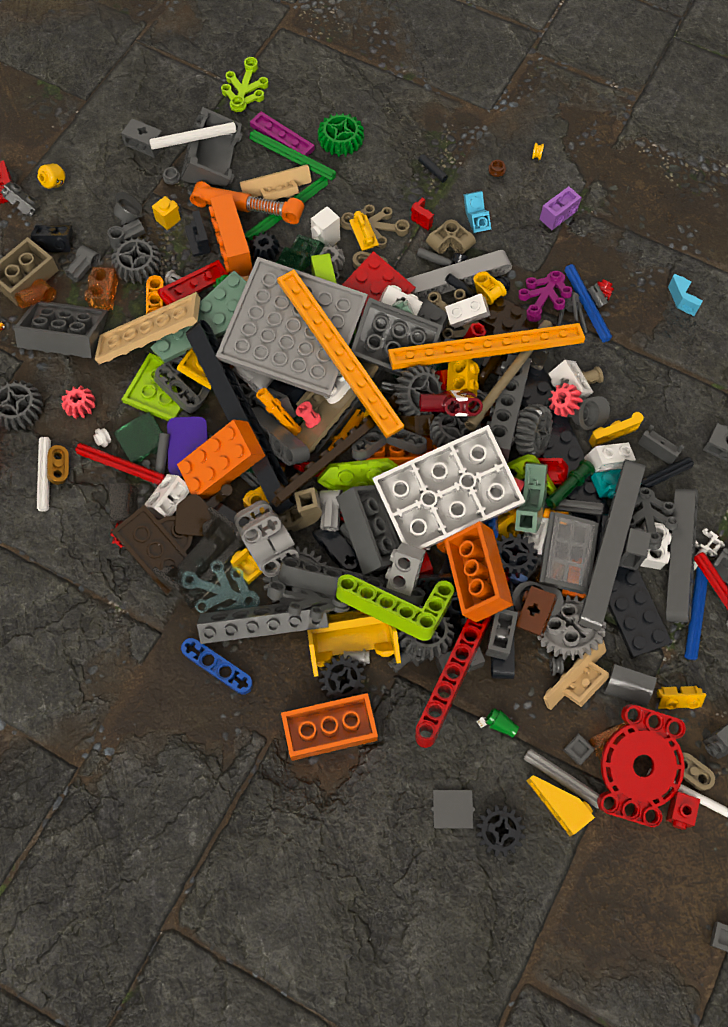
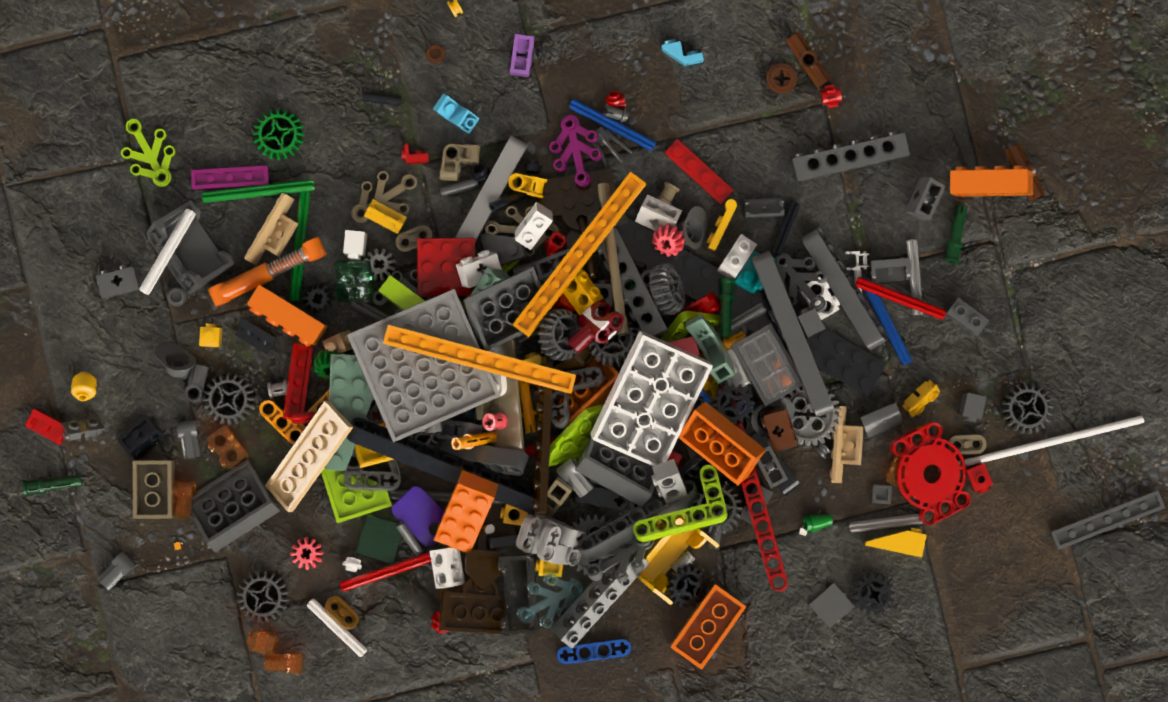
camera: 40 degrees left, 20 degrees up
none -> red plate [664,139,734,205]

